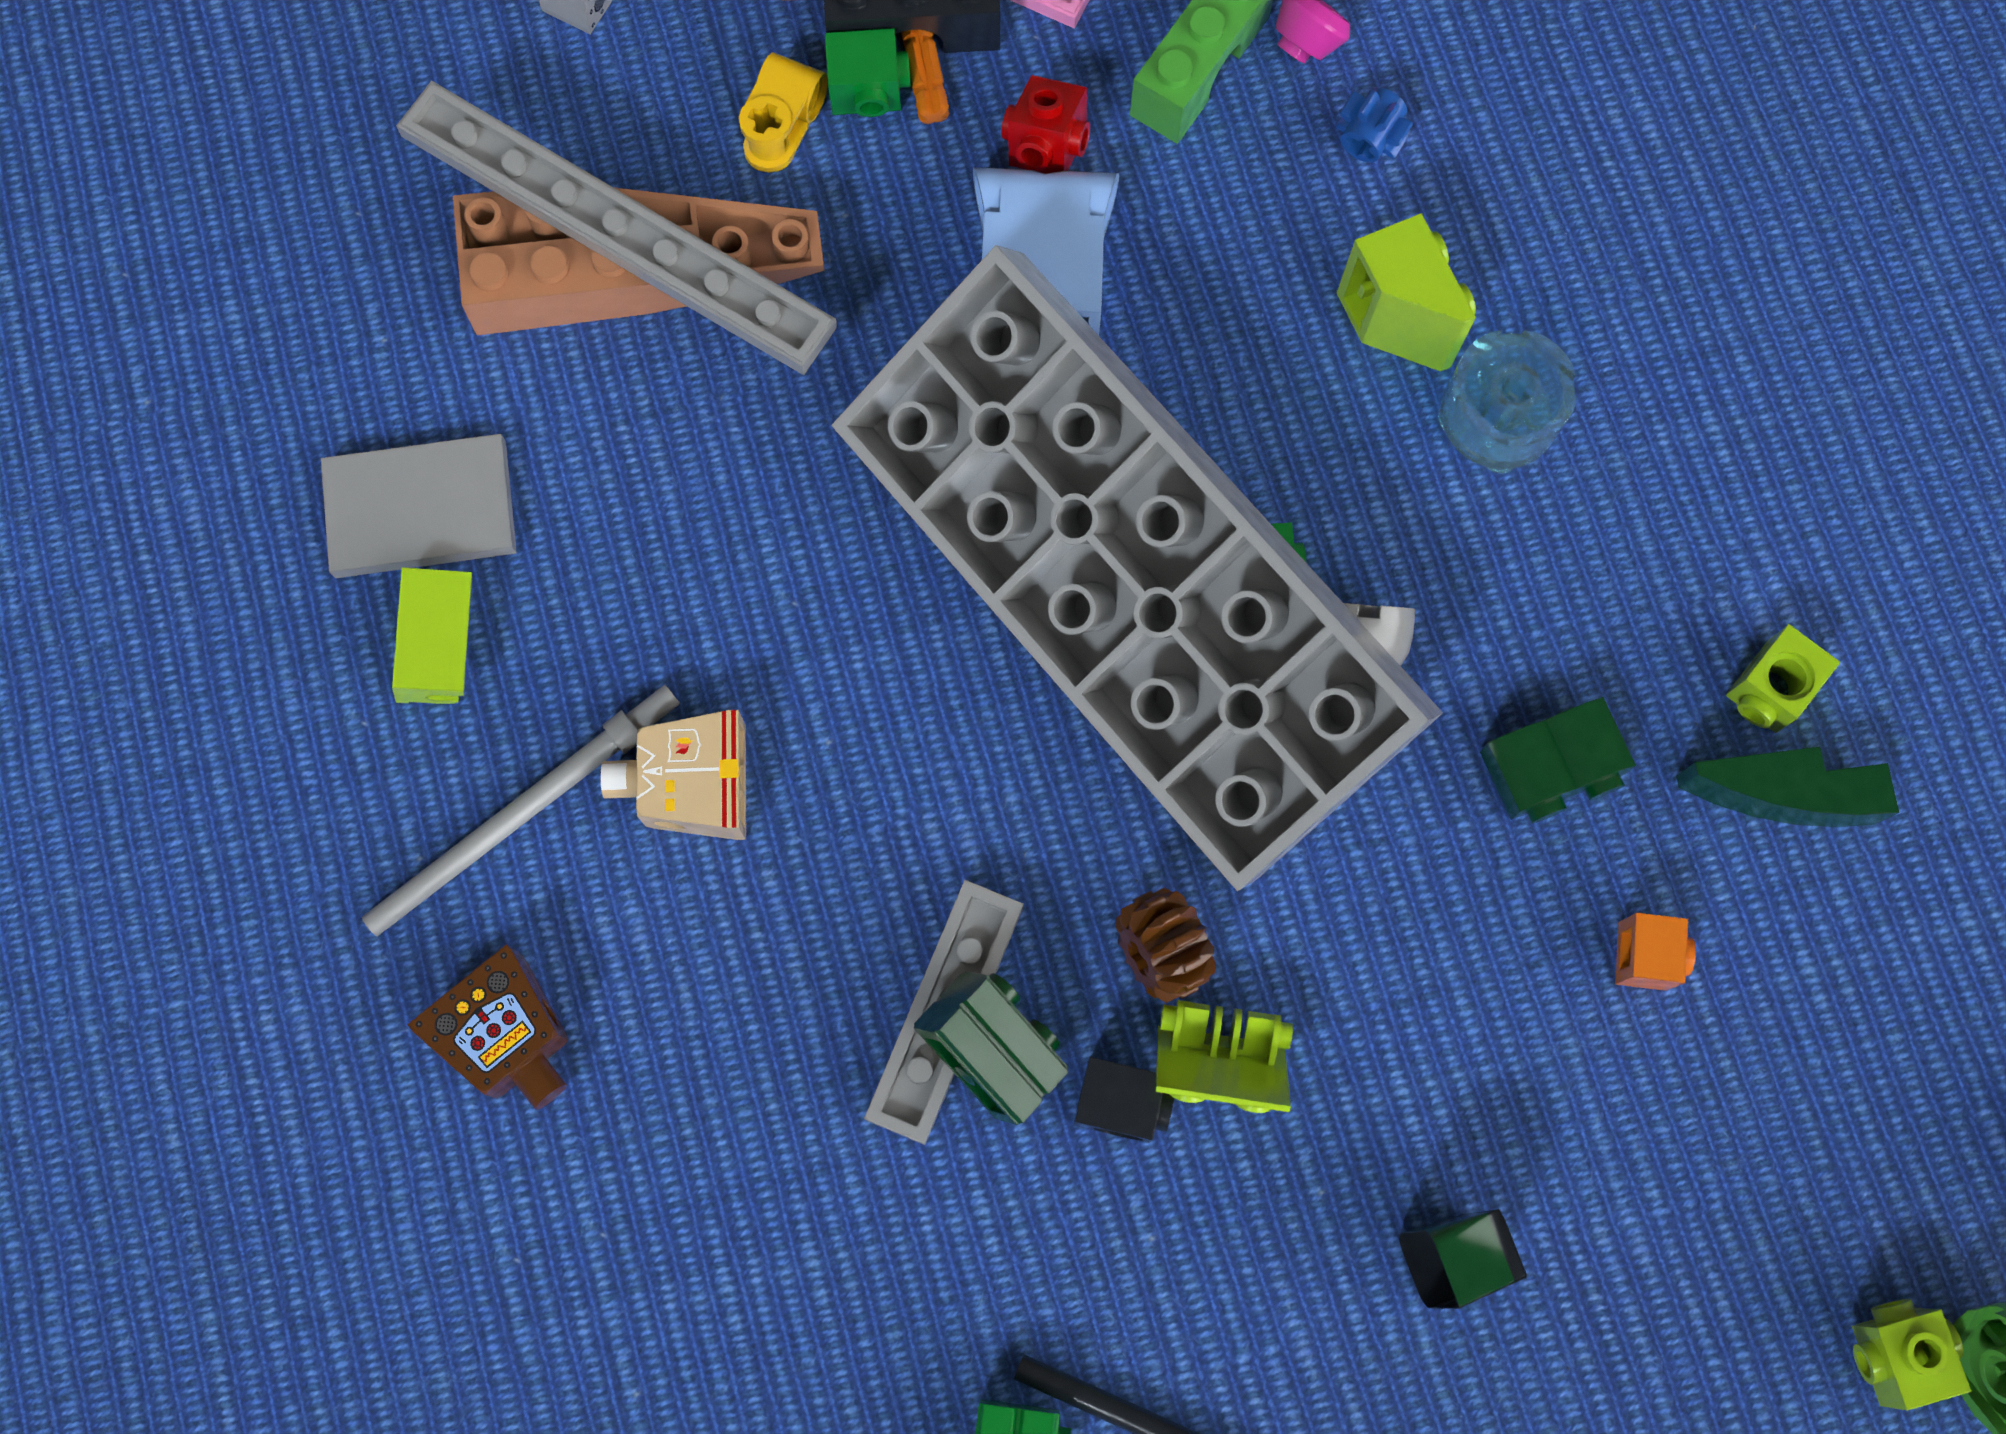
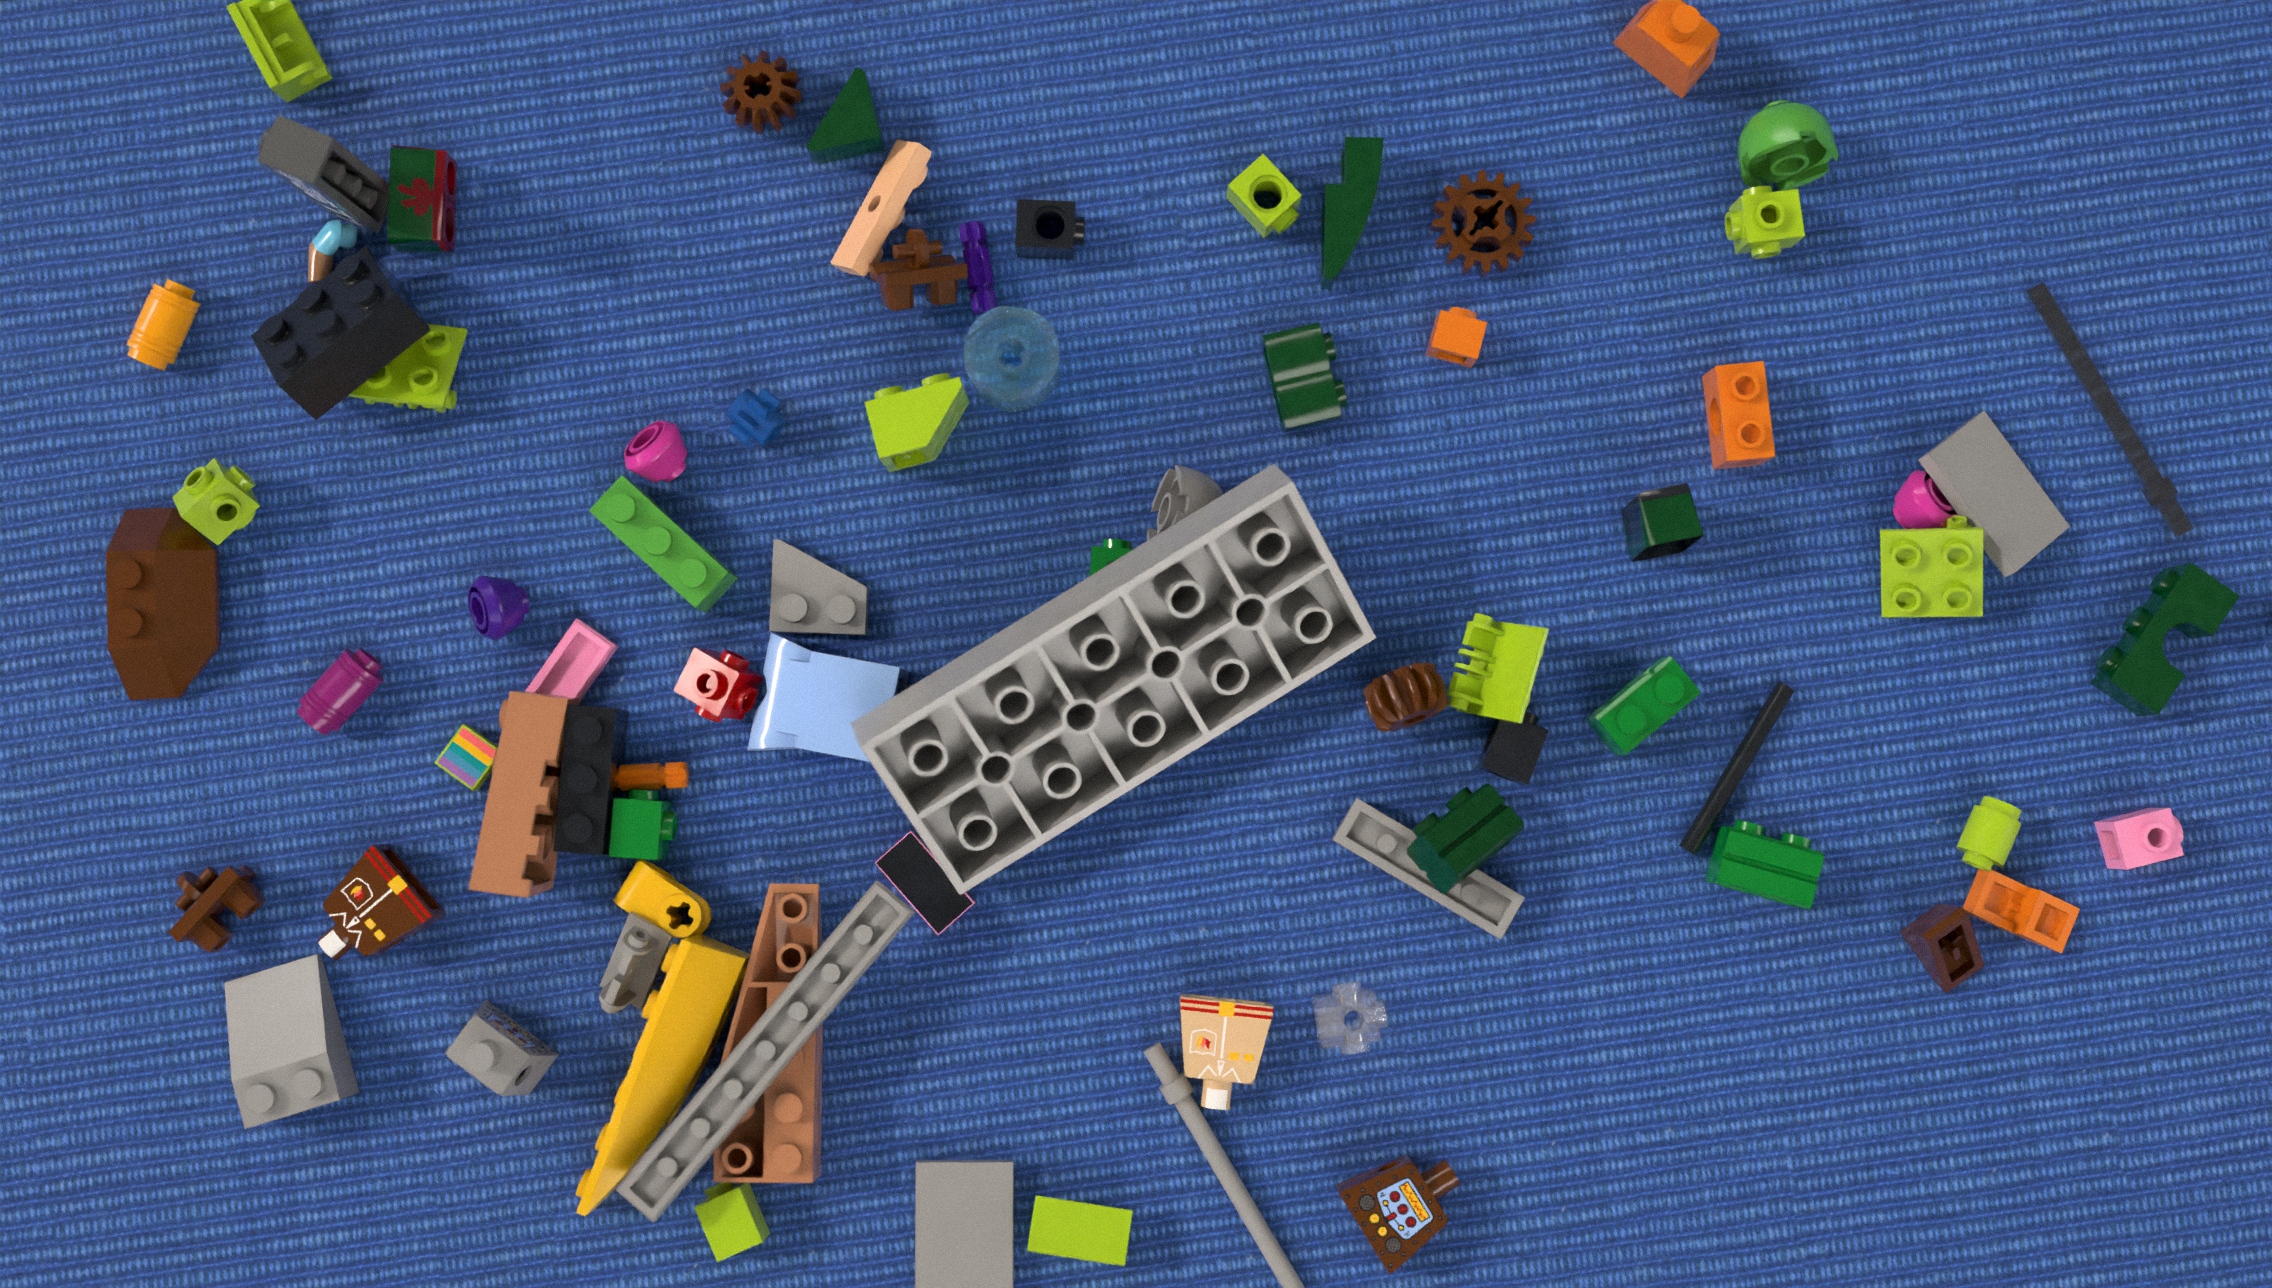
camera: 80 degrees left, 10 degrees up
none -> yellow wedge [576,934,750,1216]
none -> light grey hinge [599,911,673,1014]
none -> lime brick [694,1182,770,1262]
none -> reddish brown gear [720,50,803,135]
none -> light grey wing [769,539,869,636]
none -> dark green slope [806,67,885,165]
none -> light nougat tile [830,140,932,277]
none -> reddish brown hips [869,228,968,311]
none -> black tile [875,831,976,935]
none -> dark purple axle [959,221,998,315]
none -> black brick [1015,199,1085,260]
none -> clear brick [1312,981,1387,1054]
none -> reddish brown gear [1430,170,1536,277]
none -> green brick [1585,655,1701,756]
none -> orange brick [1702,361,1775,470]

